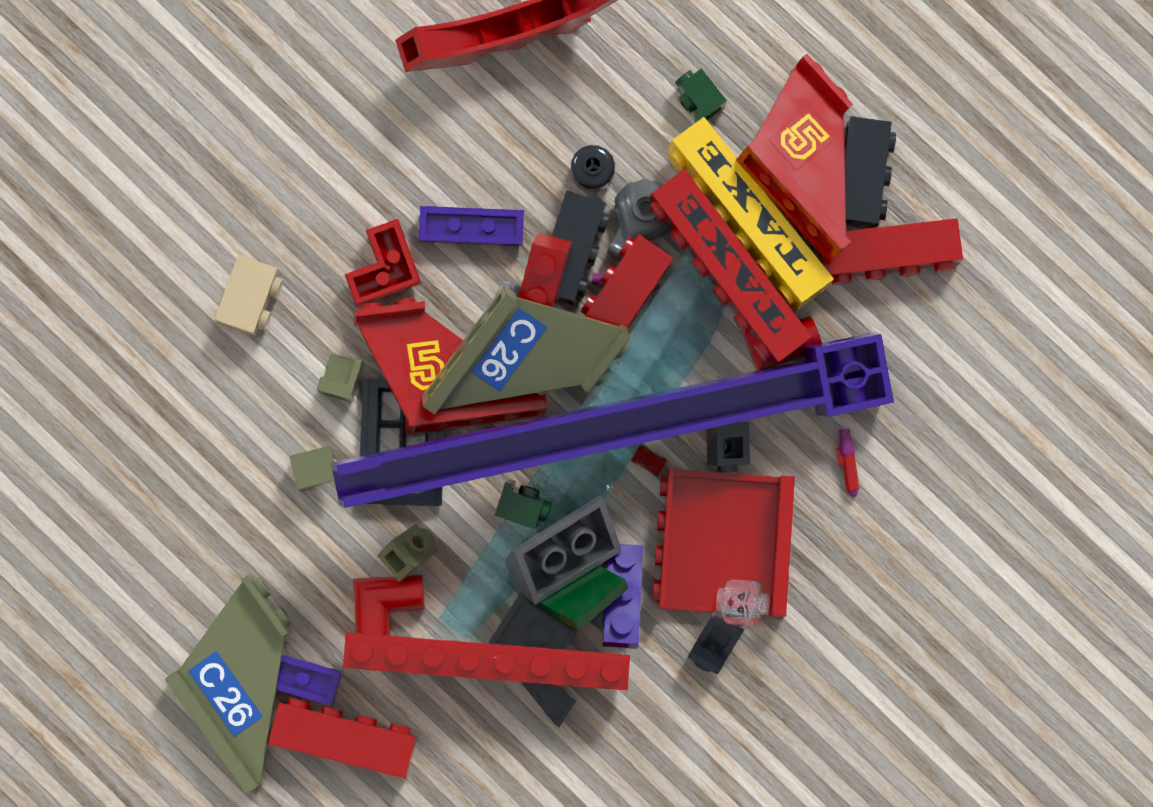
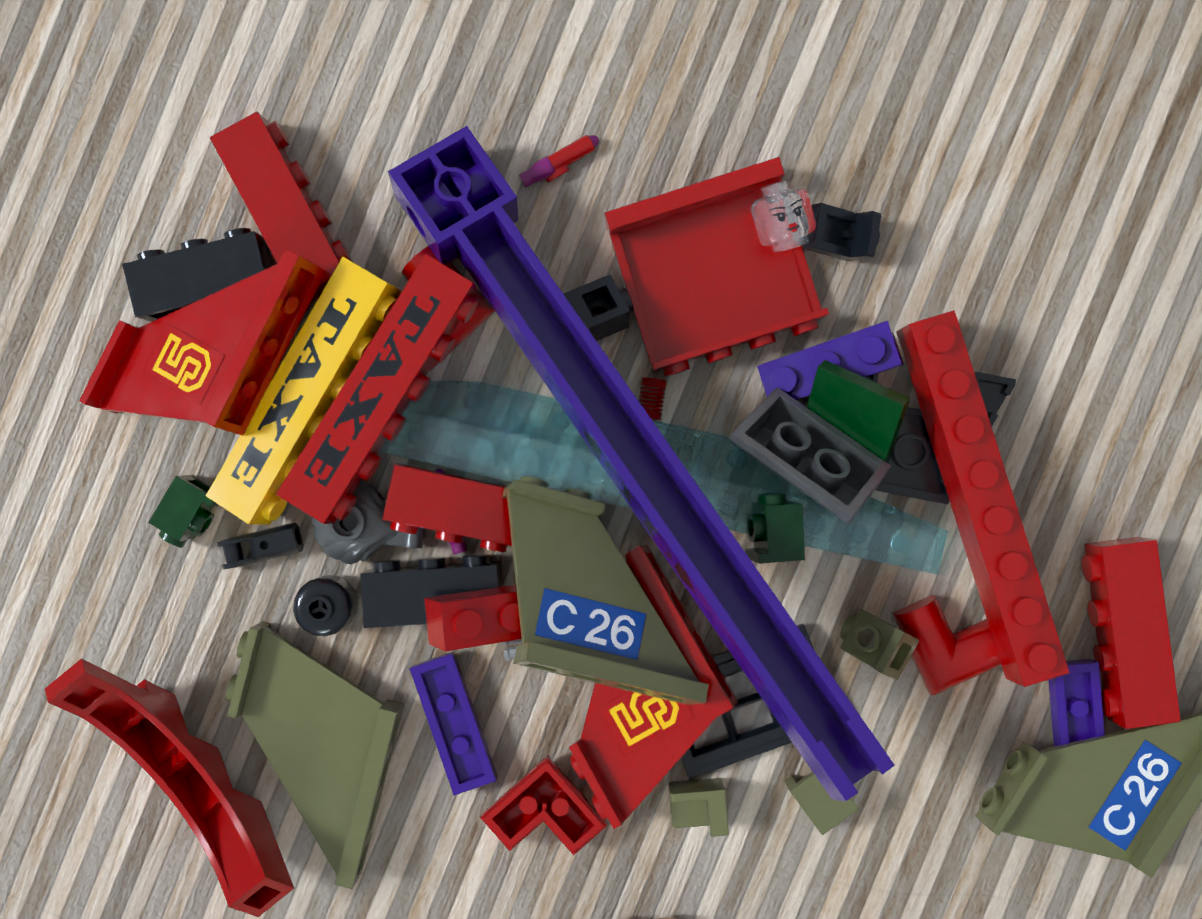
camera: 110 degrees left, 5 degrees up
none -> black bar [217,522,304,570]
none -> olive piece [226,622,405,889]

